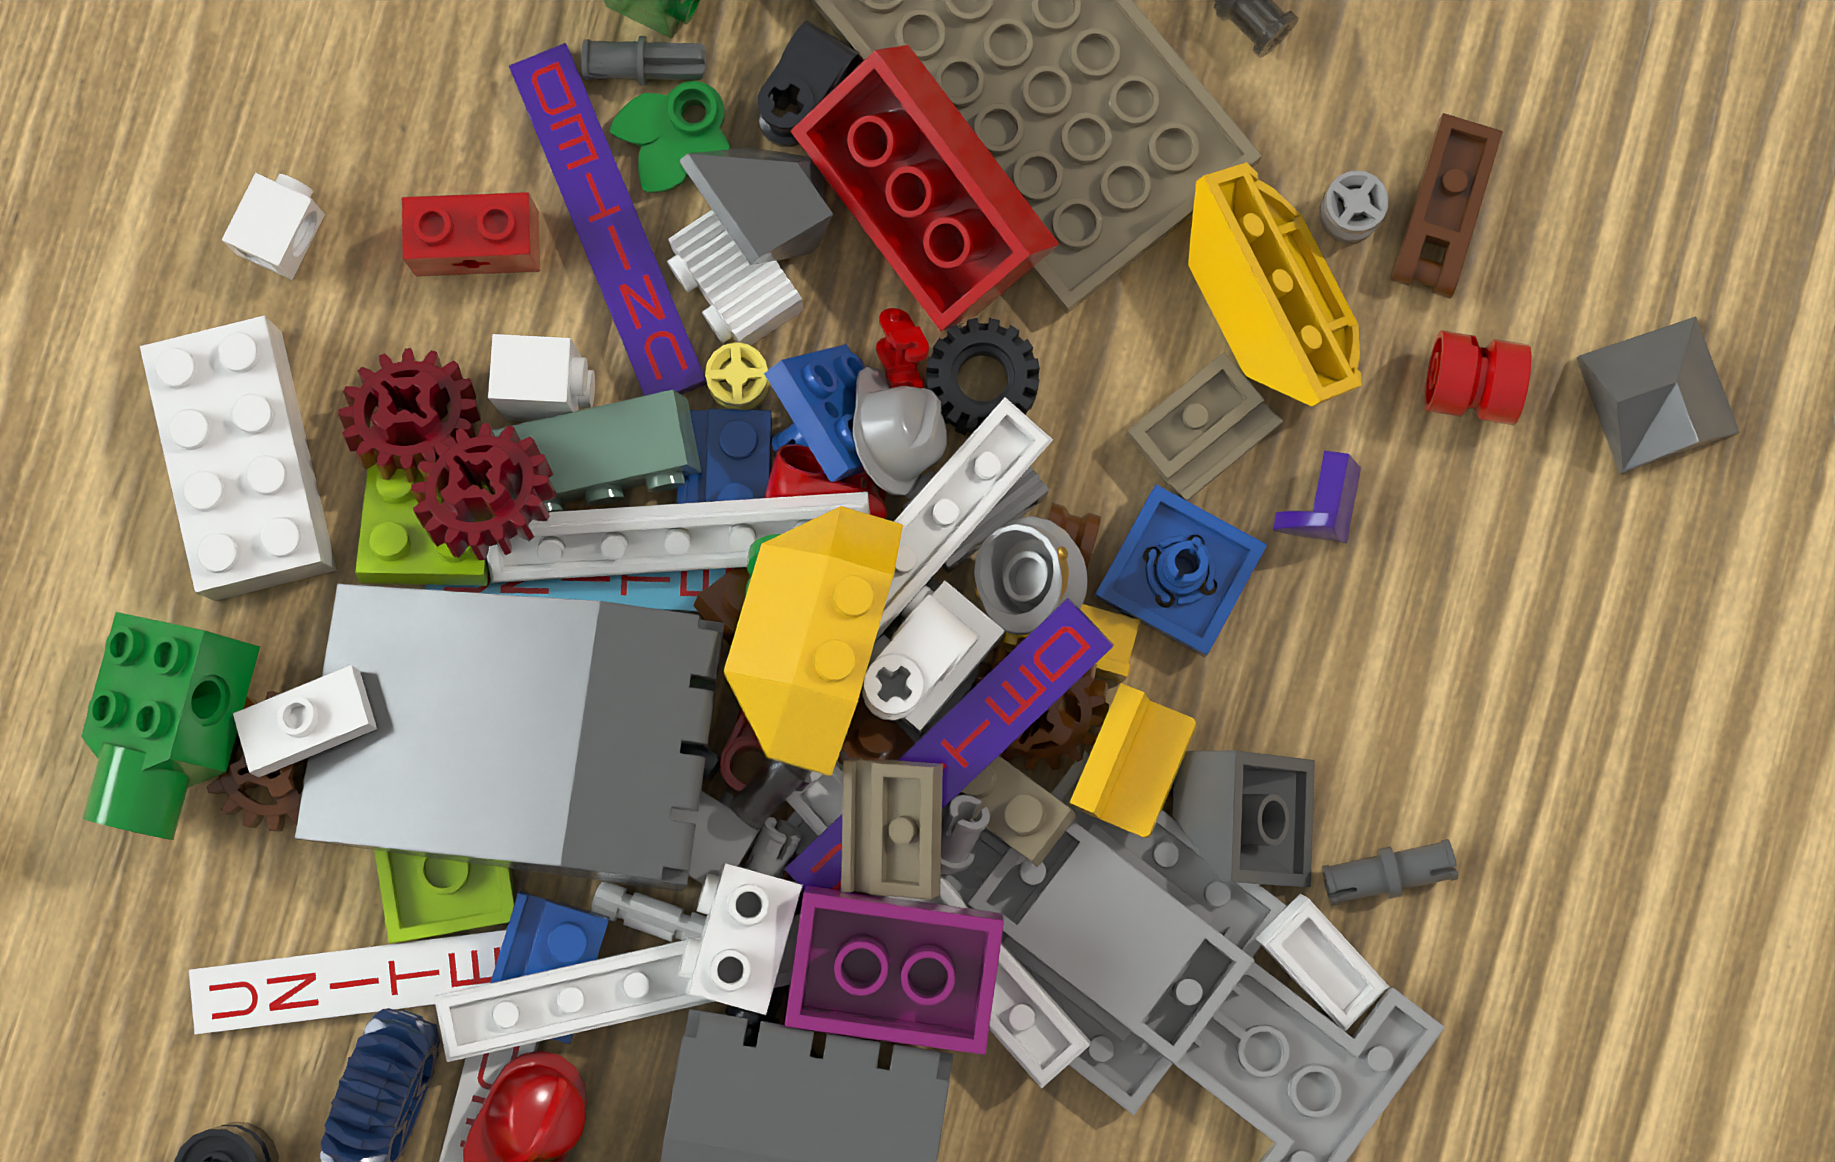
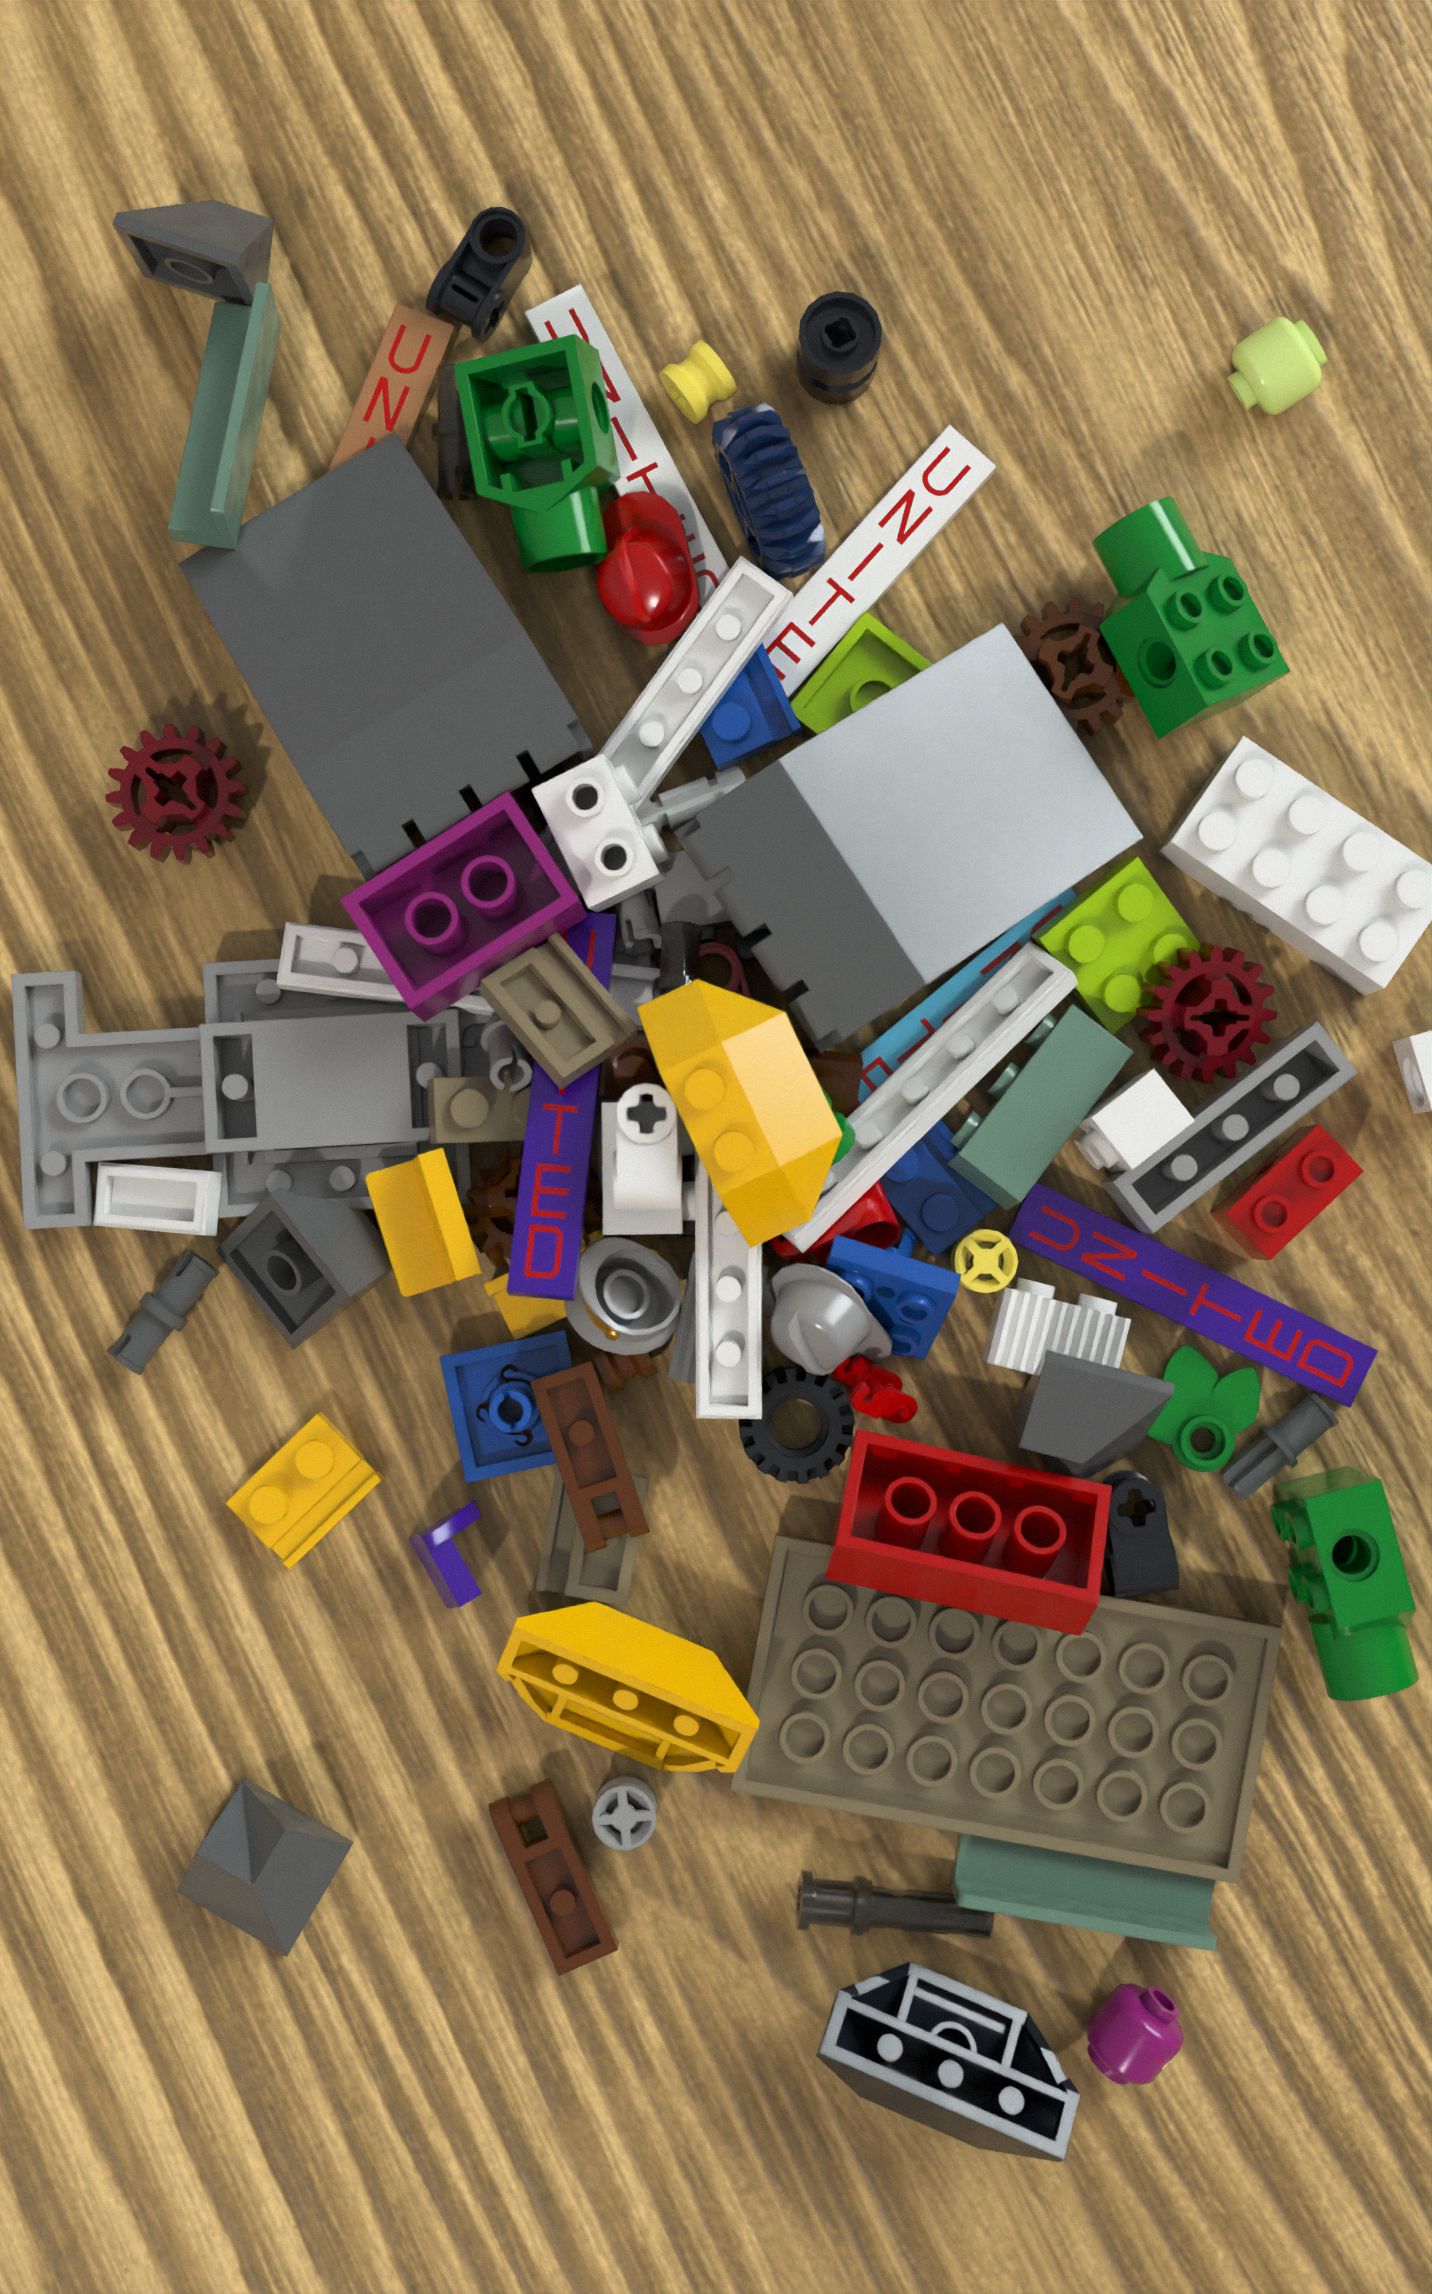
camera: 140 degrees right, 5 degrees up
white plate [233,665,377,777] -> none
dark red gear [411,423,556,560] -> none
red wheel [1424,330,1532,426] -> none
none -> yellow plate [225,1412,385,1570]
none -> reddish brown plate [530,1360,650,1553]
none -> light grey brick [1100,1021,1358,1234]

